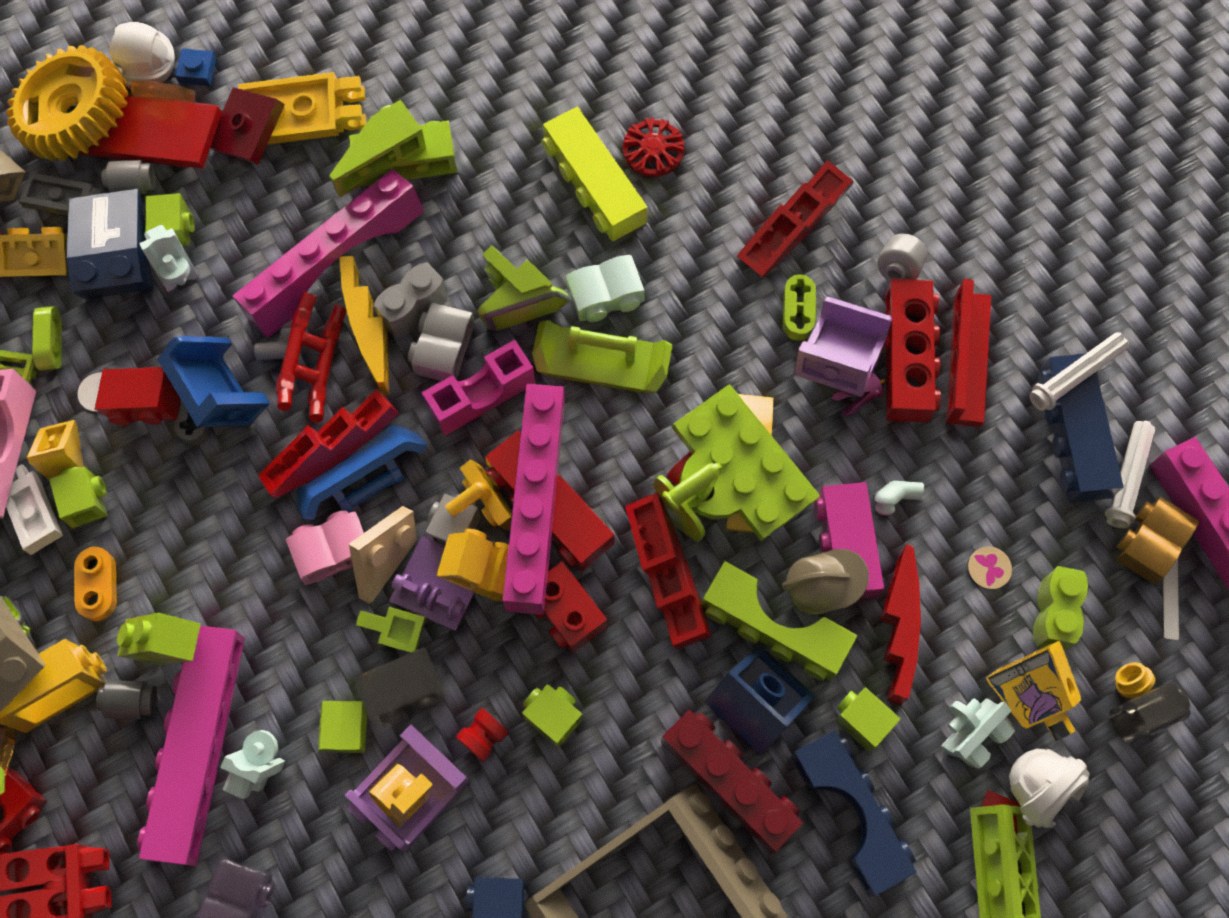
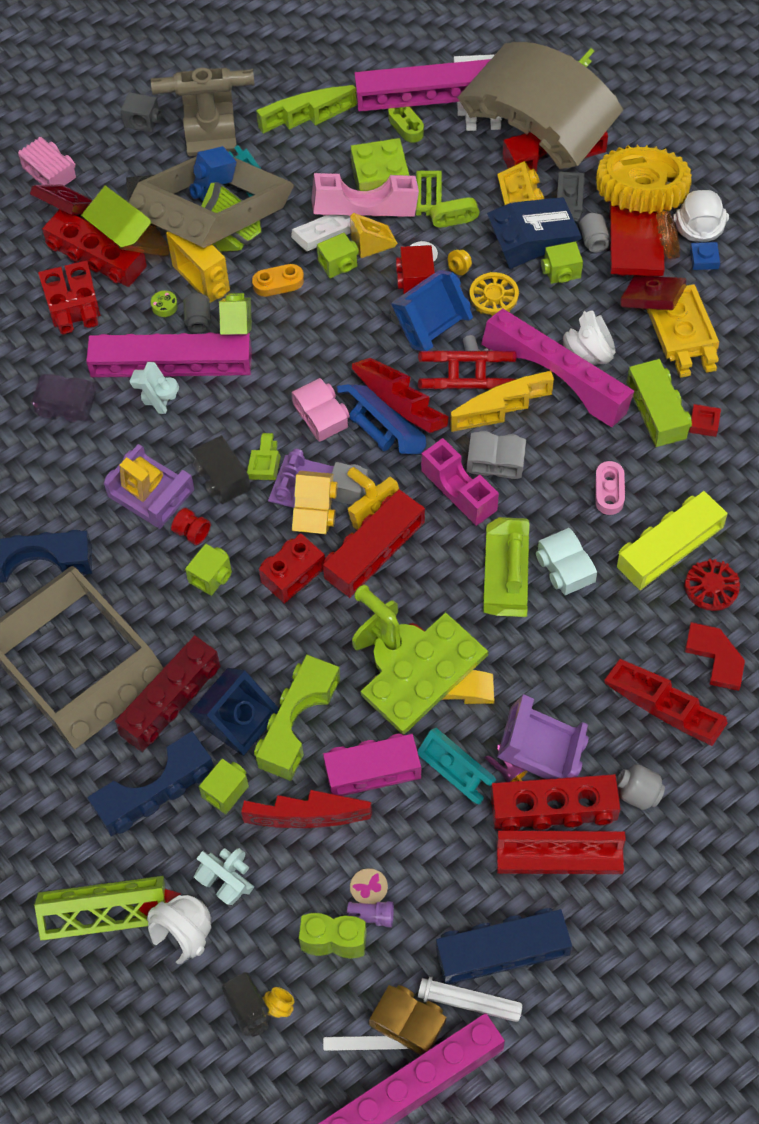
camera: 85 degrees right, 10 degrees down
light aqua hips [139,225,199,292] -> none
lime piece [318,701,368,753] -> none
lime slope [330,100,426,198] -> none
tan wing [348,506,418,604] -> none
light grey brick [374,262,448,339] -> none
lime piece [477,245,571,331] -> none
dark pink brick [503,384,565,615] -> none
red slope [625,493,711,649] -> none
dark tan piece [782,549,869,615] -> none
lime beam [783,274,816,341] -> none
light aqua arm [874,481,924,515] -> none
torso [986,641,1081,741] -> none
white axle [1029,333,1129,411] -> none
none -> lime tile [151,291,178,317]
none -> medium lavender pin [347,901,394,928]
none -> teal hinge [417,728,496,804]
none -> yellow plate [448,250,472,276]
none -> yellow wheel [470,272,519,316]
none -> white helmet [563,311,616,365]
none -> bright pink plate [595,461,625,515]
none -> red tile [685,622,745,691]
none -> red tile [689,404,721,437]

